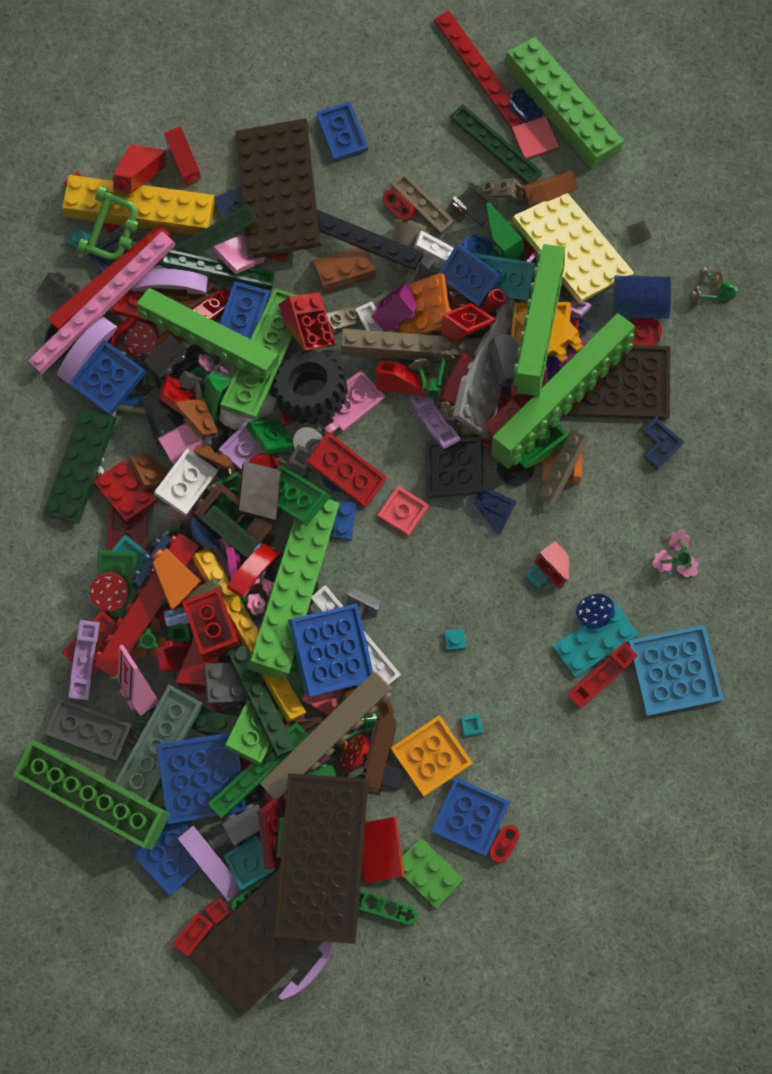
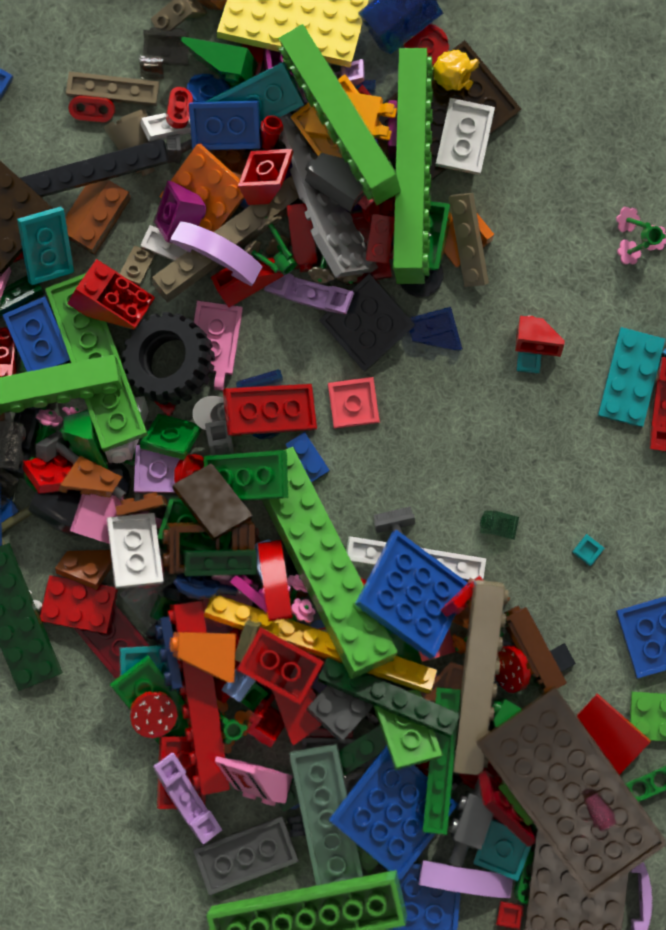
camera: 45 degrees left, 10 degrees up
light orange plate [390,715,473,797] -> none
teal plate [445,629,466,651] -> none
clear blue tile [576,594,615,629] -> none
dark blue plate [642,417,684,470] -> none
none -> teal plate [17,207,74,285]
none -> red plate [166,87,193,129]
none -> lavender slope [170,221,262,286]
none -> clear blue tile [236,369,283,388]
none -> yellow animal [433,50,479,91]
none -> white plate [435,98,495,175]
none -> red plate [440,575,484,617]
none -> clear green bracket [480,511,519,540]
none -> clear pink cone [584,793,617,832]

